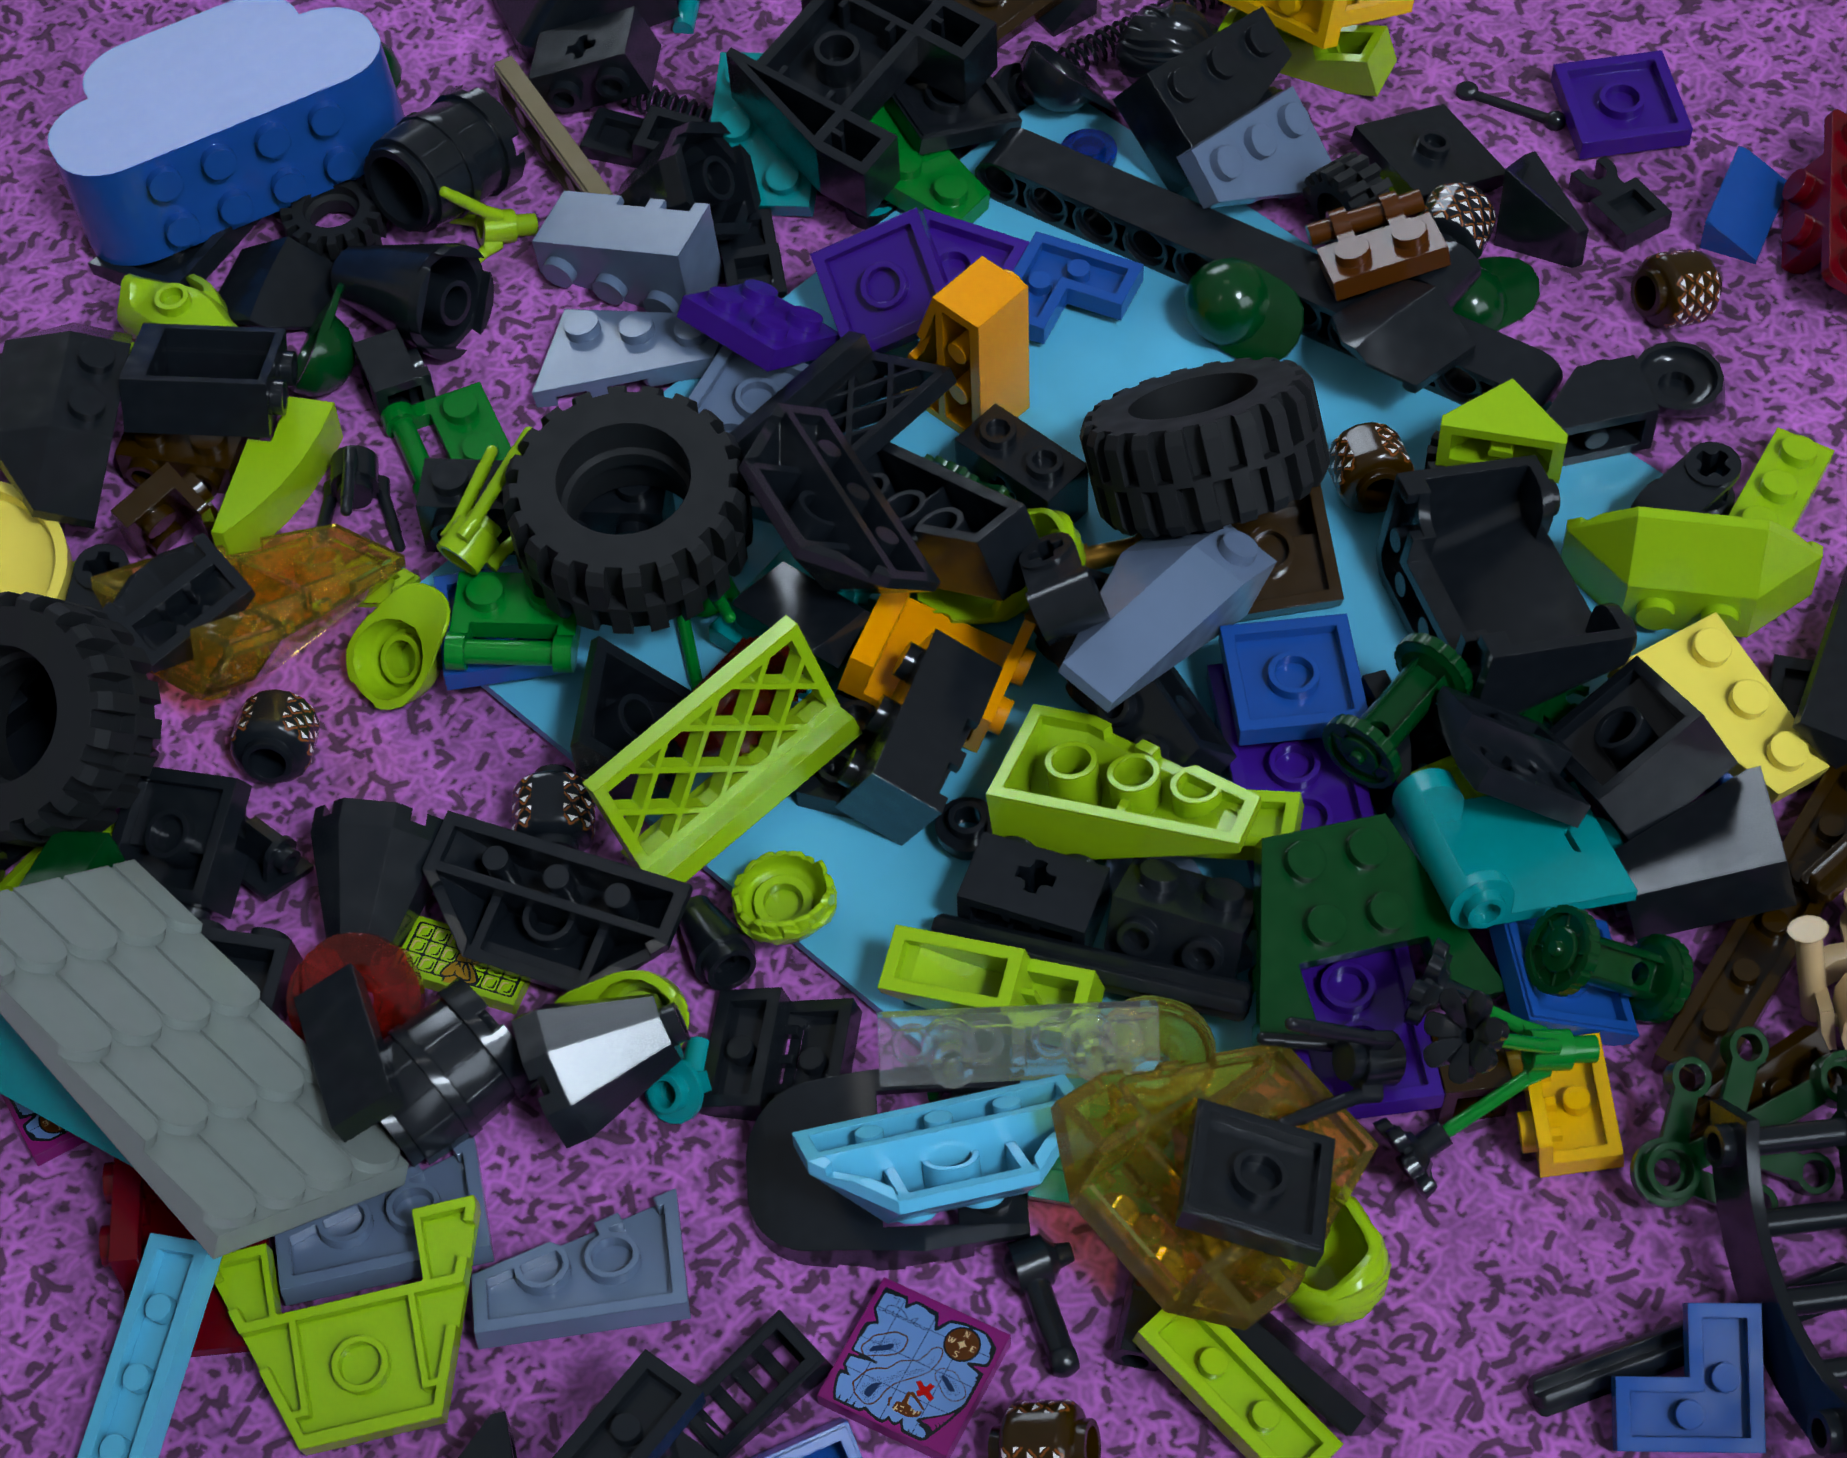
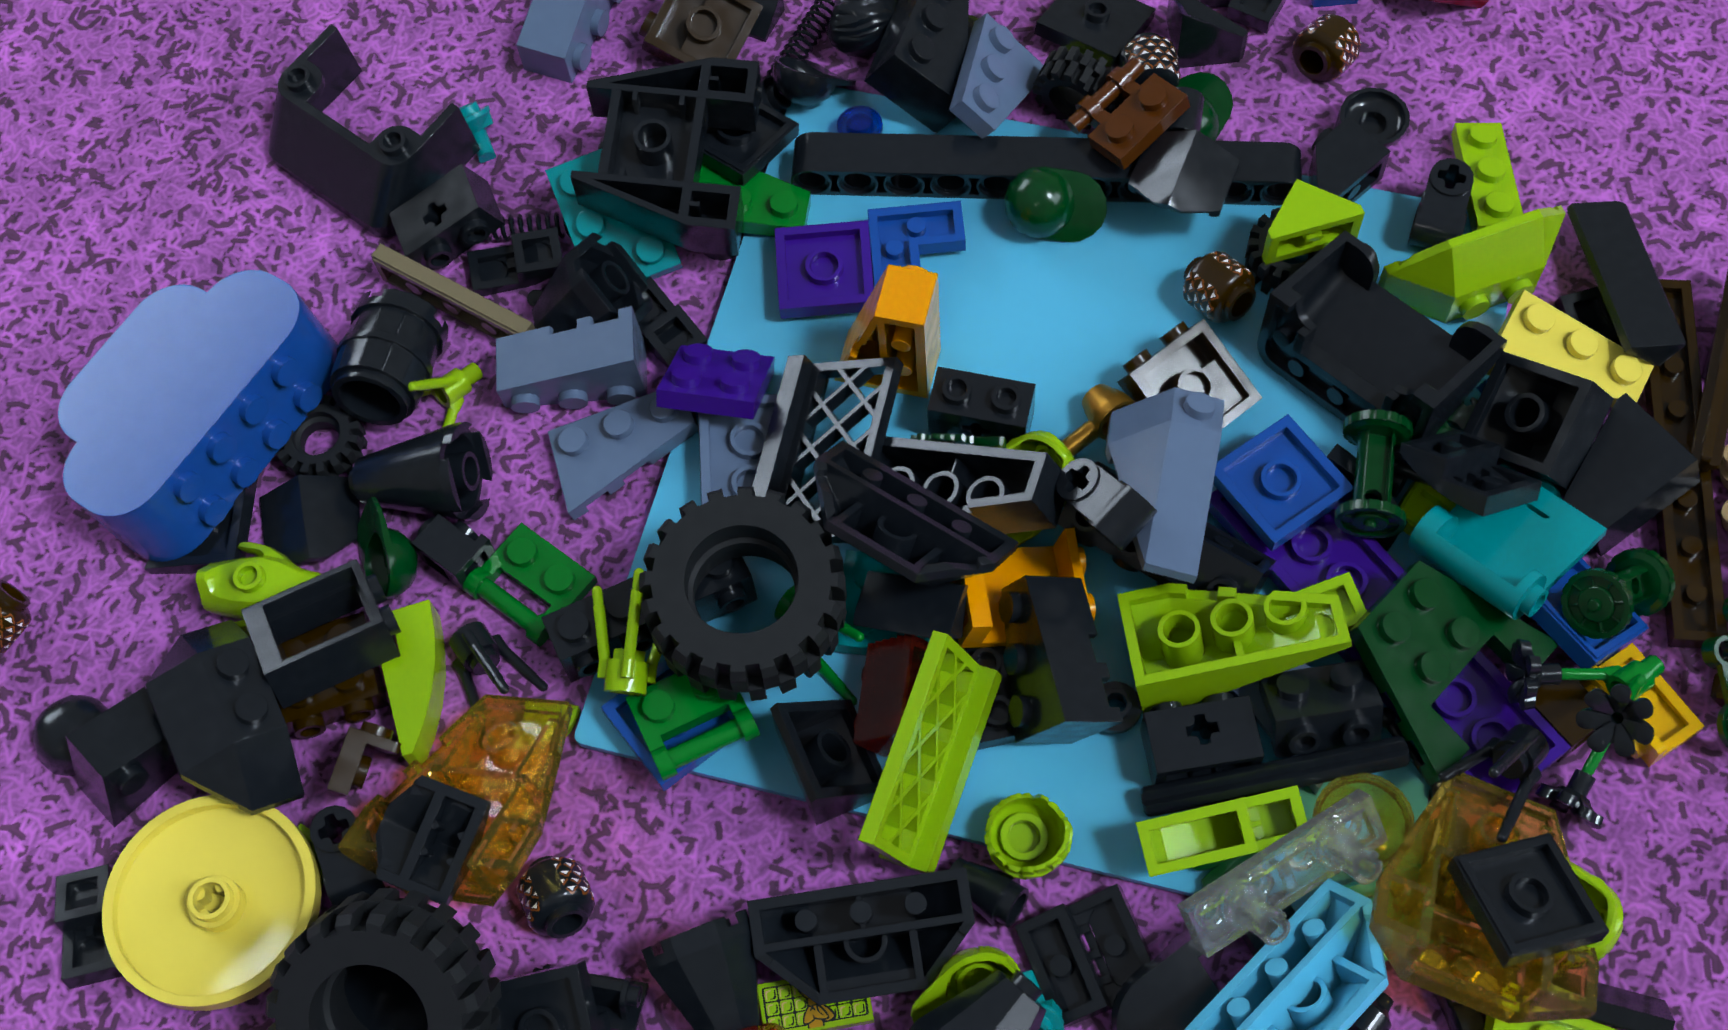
camera: 25 degrees left, 10 degrees up
lime piece [346,583,451,710] -> none
black head [511,764,596,852] -> none
dark purple plate [810,207,949,353] -> none
black tyre [1079,357,1330,538] -> none

